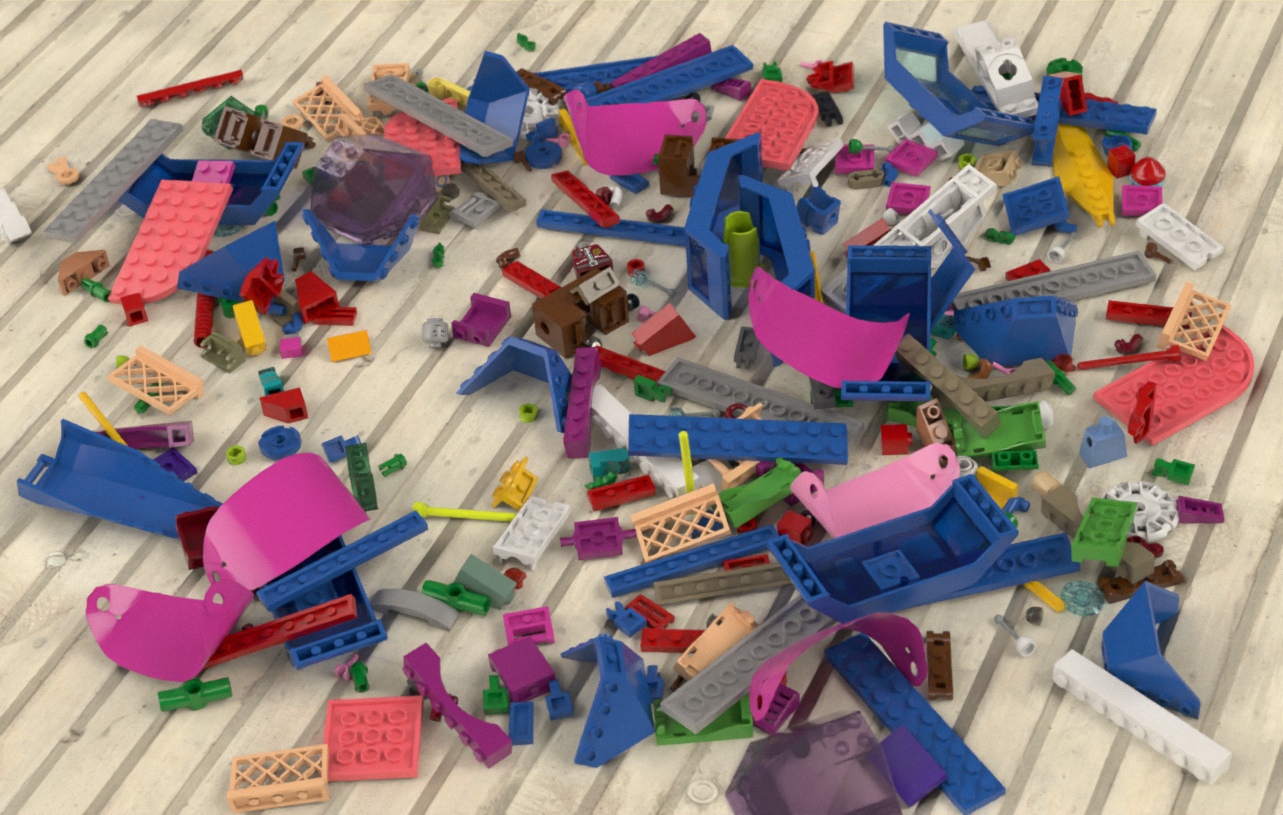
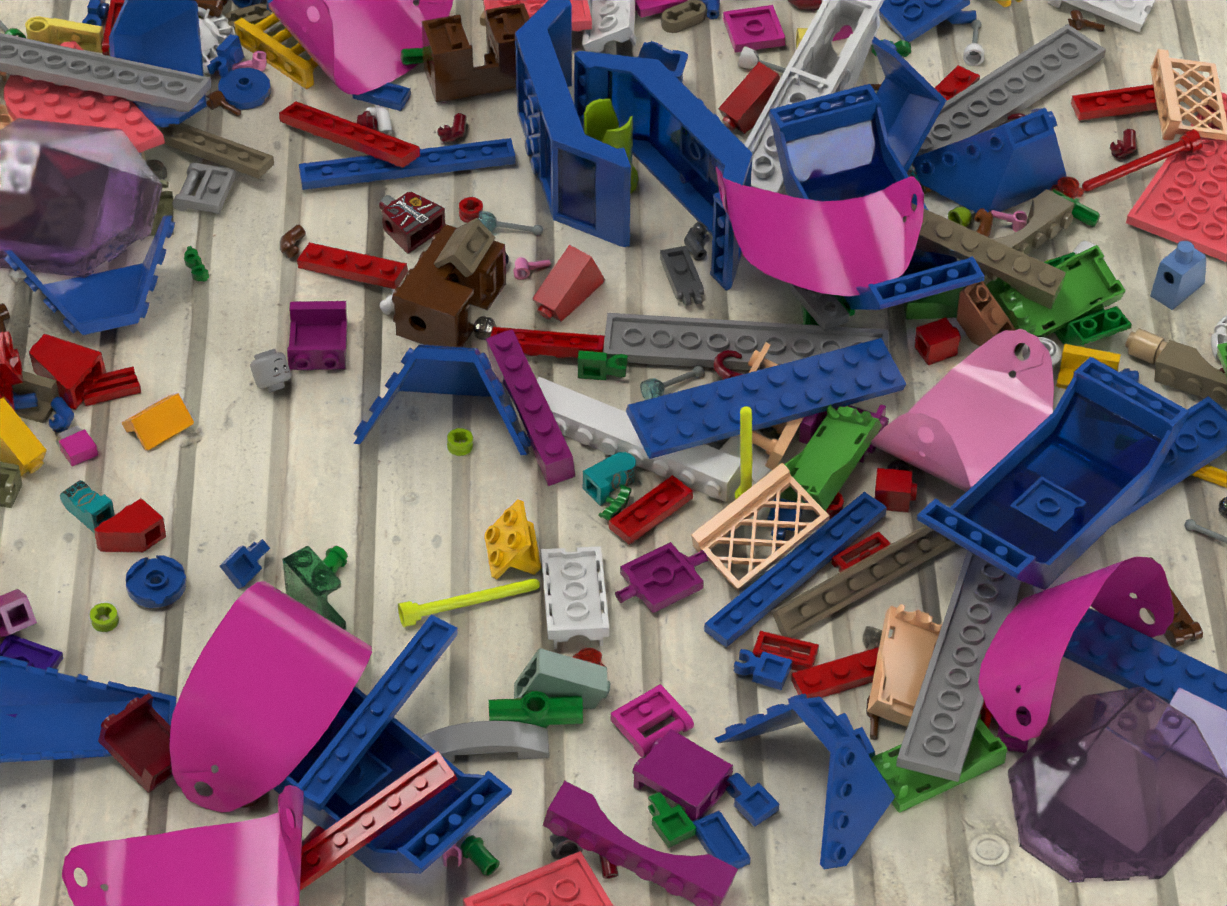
camera: 30 degrees left, 5 degrees up
red plate [1127,381,1157,444] -> none

